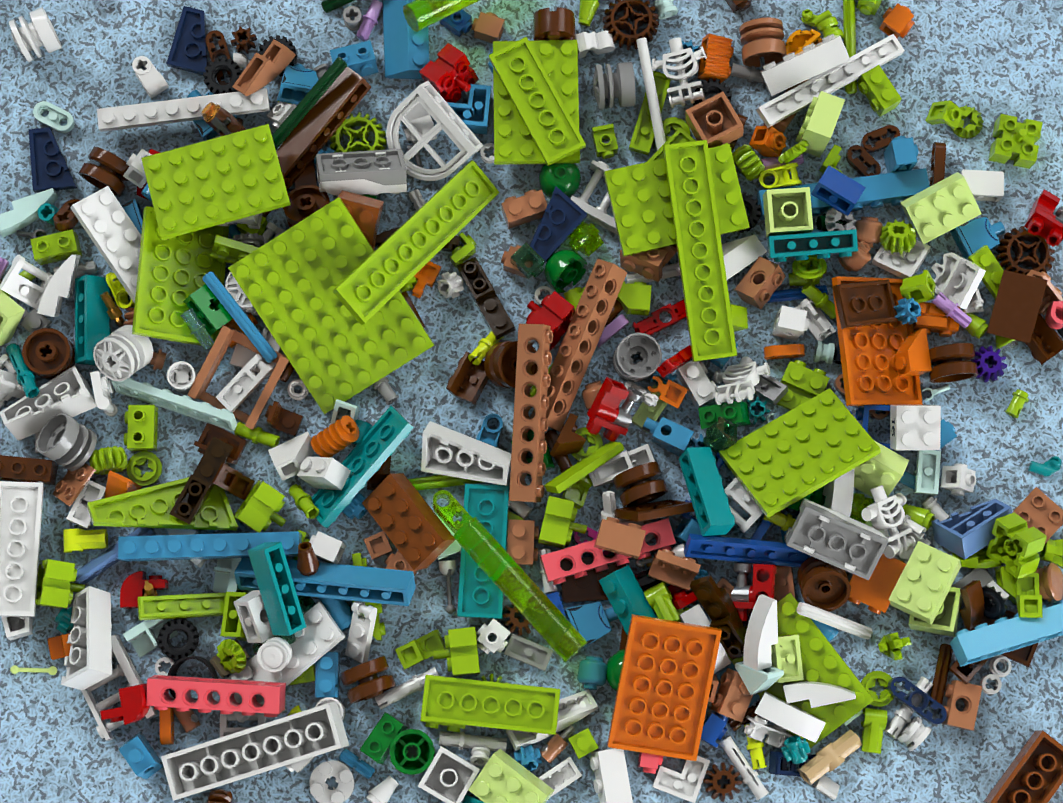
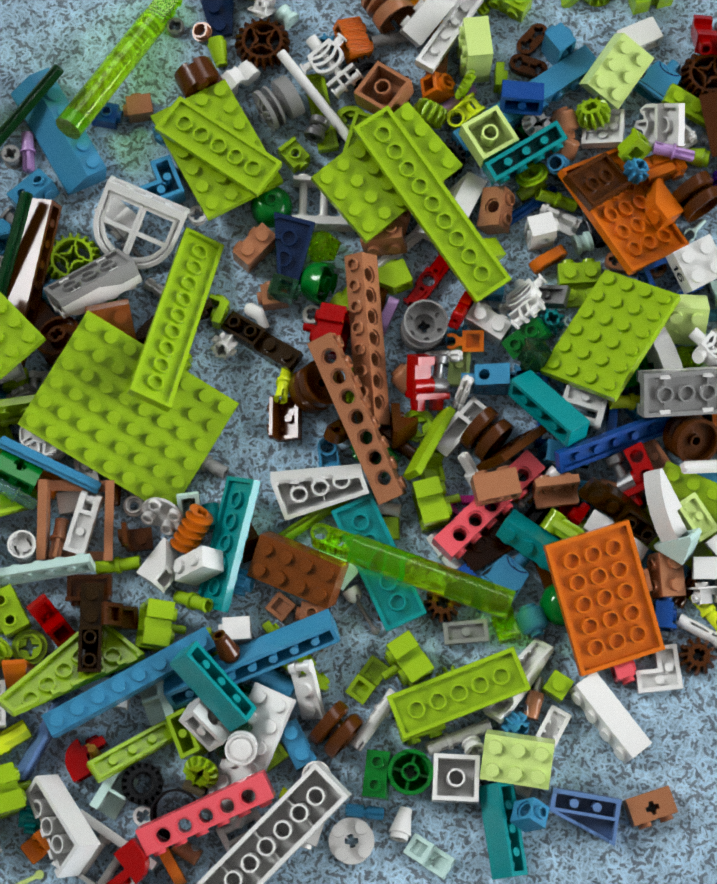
camera: 25 degrees left, 5 degrees down
orange plate [412,261,442,299] -> none
red brick [419,43,479,103] -> none
white brick [476,618,511,655] -> none
nougat bracket [507,519,539,566] -> none
reddish brown beam [930,142,946,186] -> none
none -> red brick [26,593,76,647]
none -> nougat axle [48,517,69,560]
none -> white dish [141,497,183,535]
none -> white arm [244,303,270,329]
none -> flat silver wheel [304,114,330,143]
none -> reddish brown beam [323,419,349,444]
none -> white axle [452,374,474,411]
none -> clear neon green bracket [491,605,521,645]
none -> dark azure brick [546,153,572,177]

